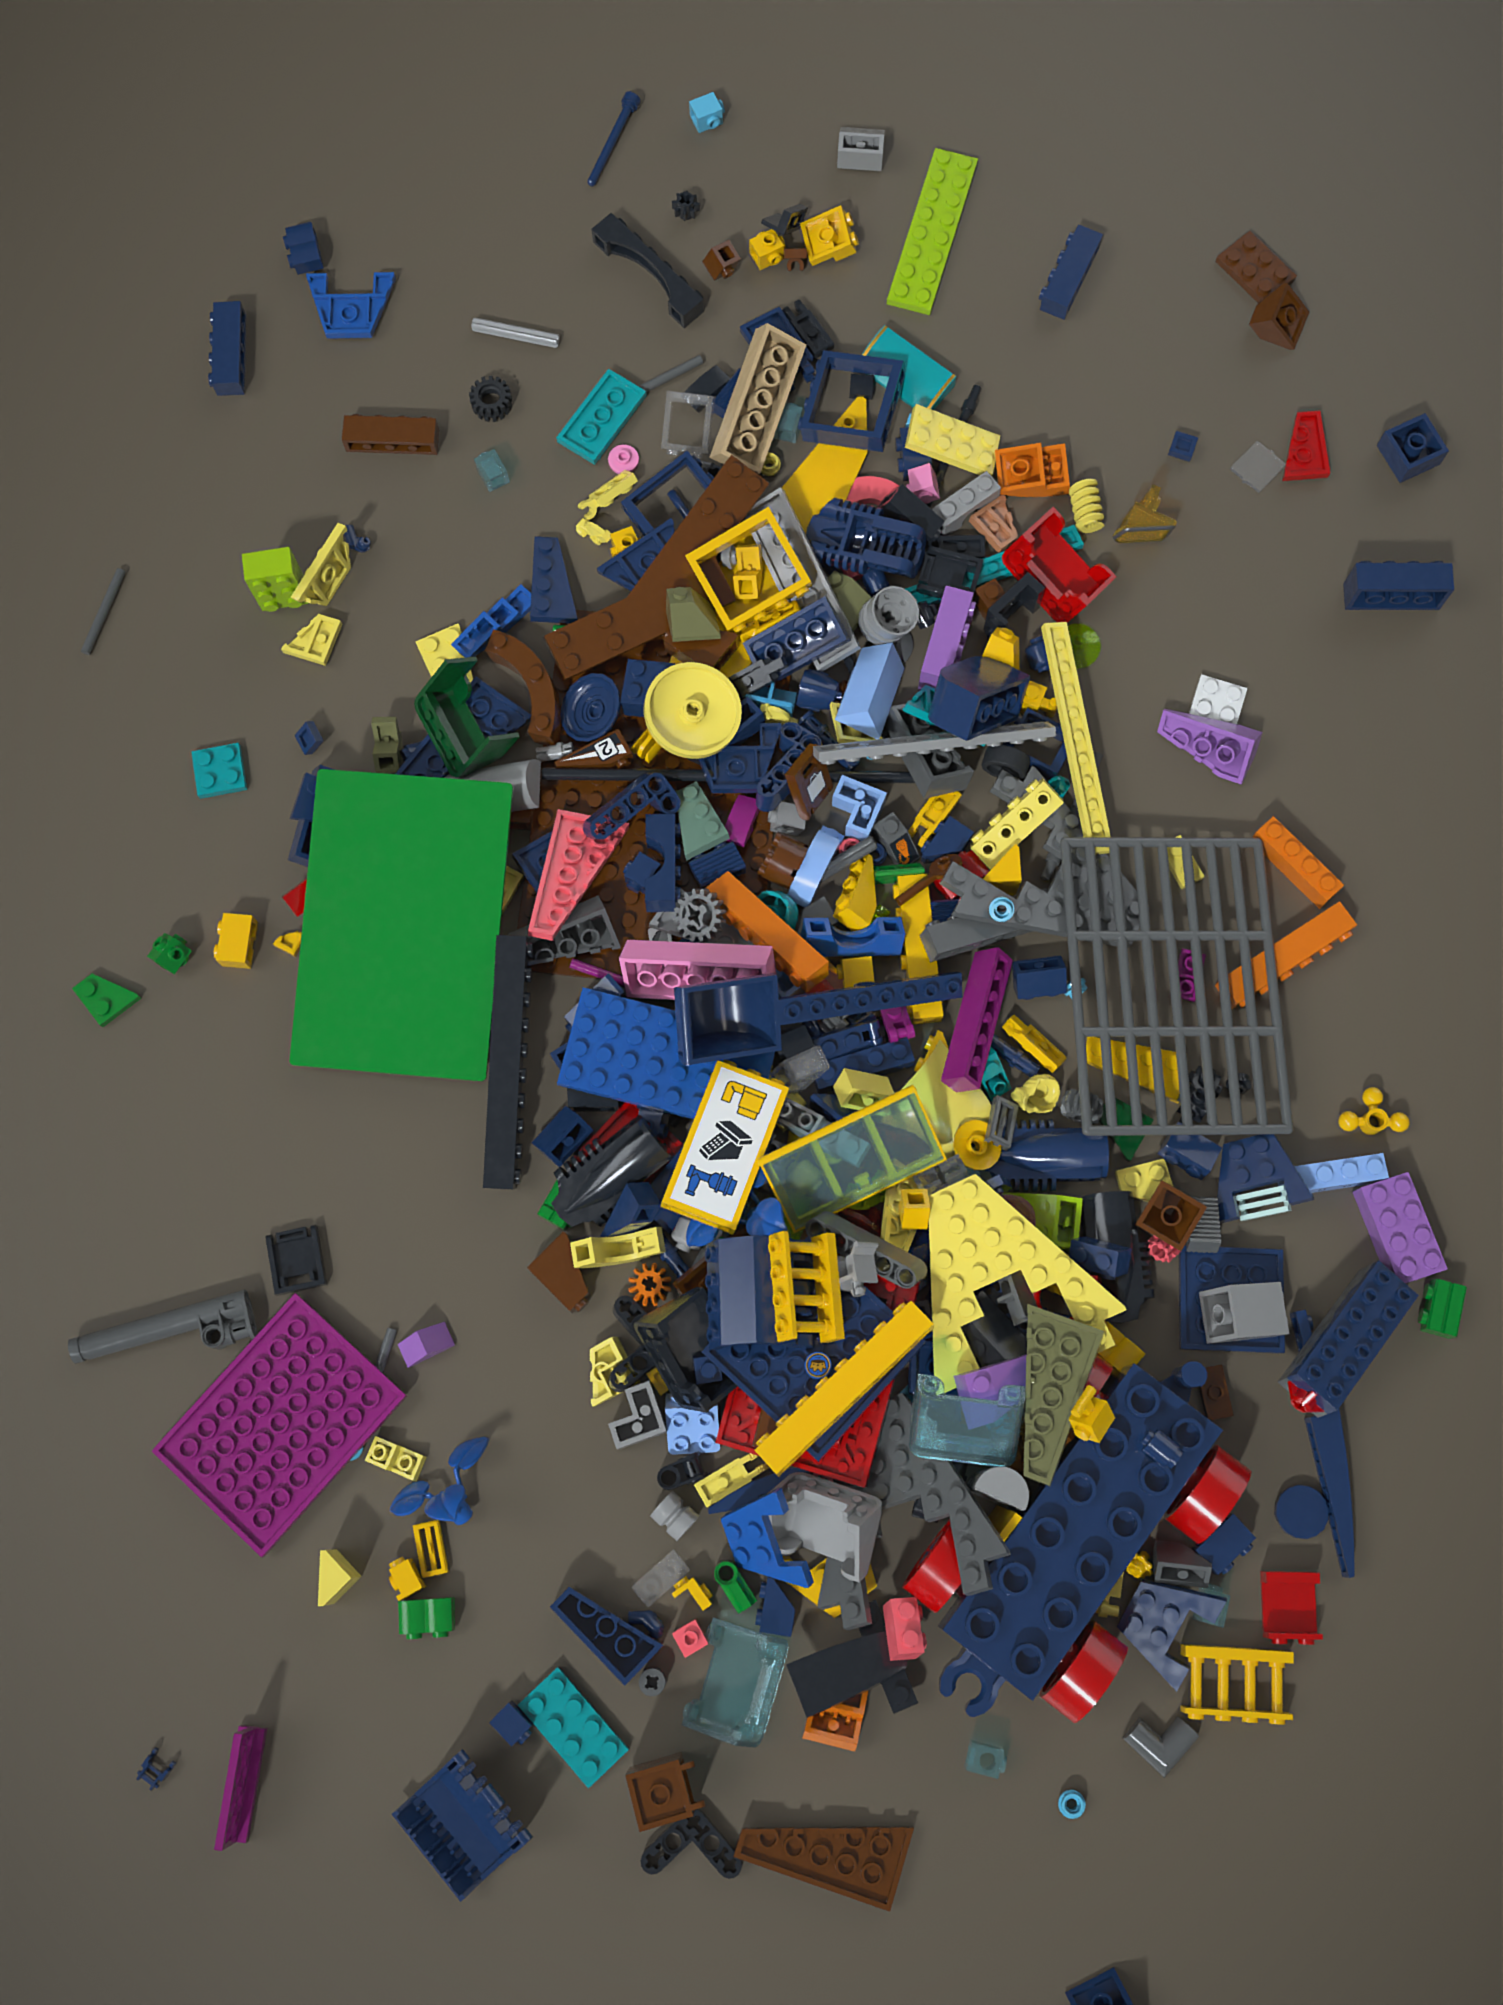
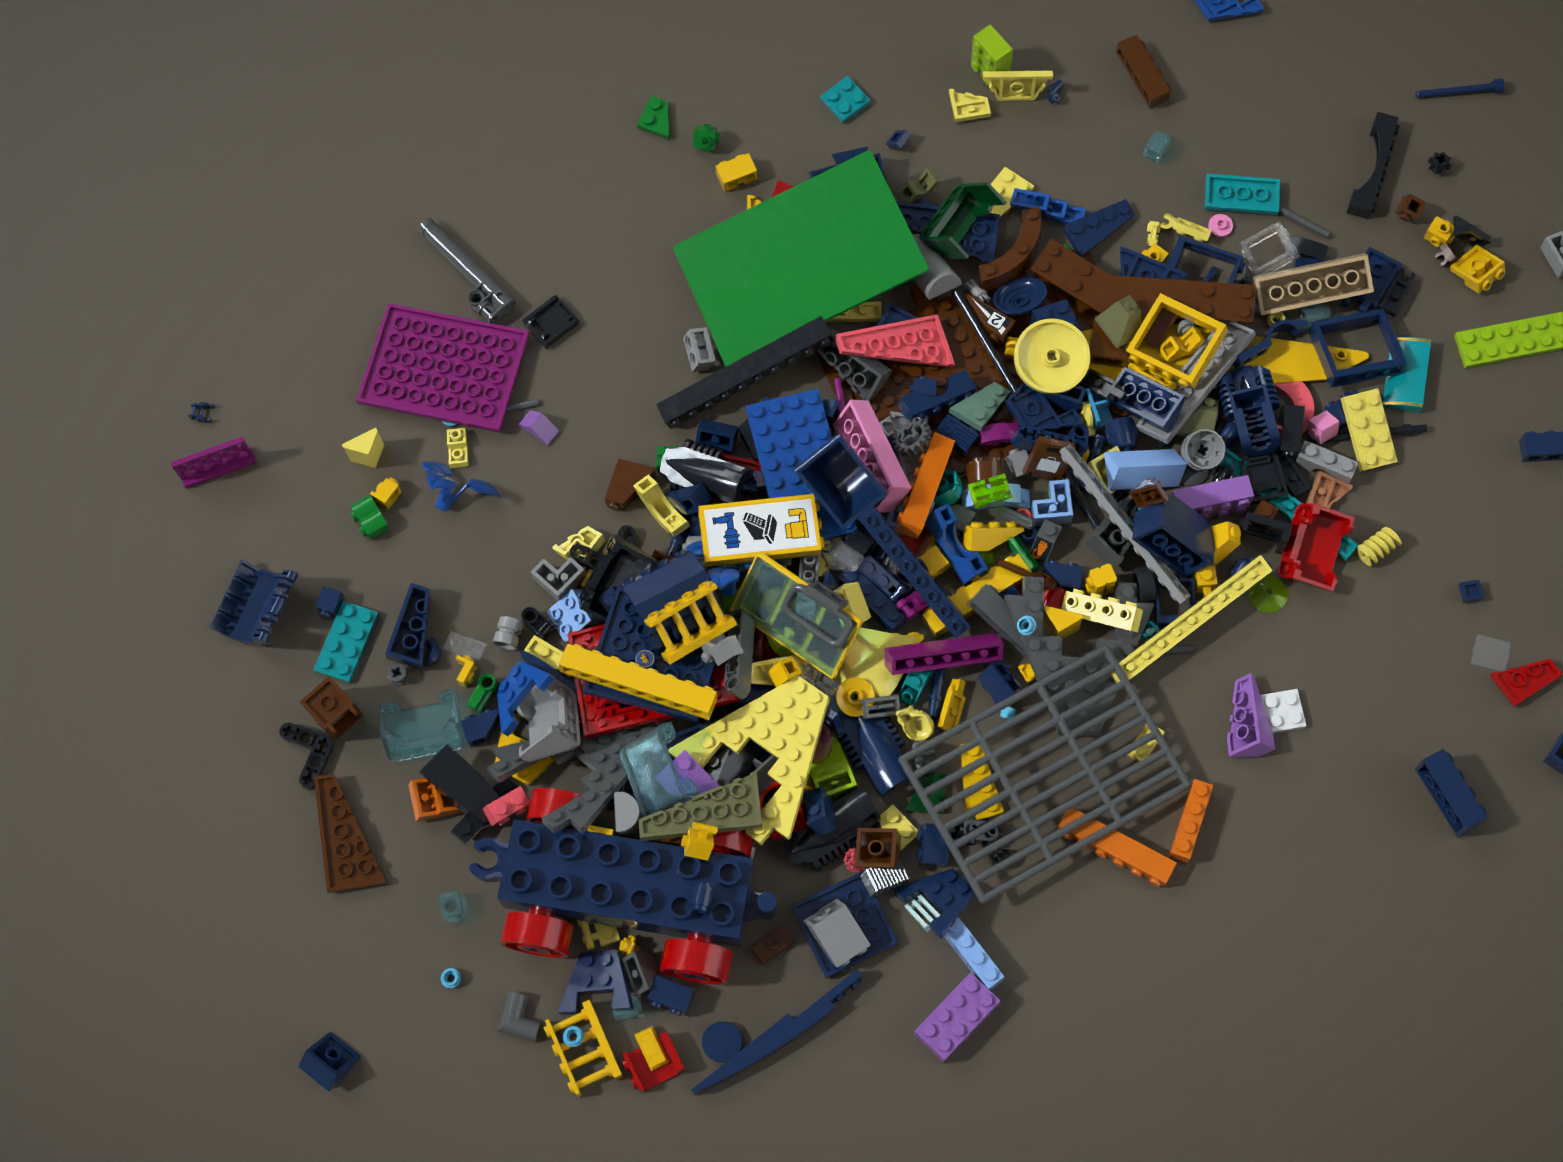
camera: 65 degrees right, 5 degrees down
yellow tile [413,1520,449,1578] -> none
black tyre [469,376,512,422] -> none
light grey axle [471,317,560,348] -> none
dark blue beam [583,773,681,840] -> none
orange gear [629,1263,671,1307] -> none
coral brick [672,1618,709,1658] -> none
medium azure brick [689,92,725,133] -> none
black tile [849,374,874,400] -> none
yellow hinge [908,791,962,847] -> none
orange slope [995,443,1070,497] -> none
yellow brick [1097,1320,1145,1378] -> none
clear yellow piece [1113,484,1177,543] -> none
magenta slope [1170,948,1206,1002] -> none
dark blue piece [1278,1260,1419,1418] -> none
yellow piece [1338,1087,1410,1135] -> none
green brick [1418,1279,1467,1339] -> none
none -> medium azure plate [563,1026,584,1047]
none -> yellow tile [634,1026,670,1071]
none -> light grey brick [683,327,716,372]
none -> dark grey bar [782,580,853,648]
none -> clear neon green piece [968,473,1013,509]
none -> yellow tile [1018,663,1036,683]
none -> yellow brick [1084,563,1117,596]
none -> reddish brown slope [1129,477,1169,508]
none -> dark blue piece [1233,320,1308,368]

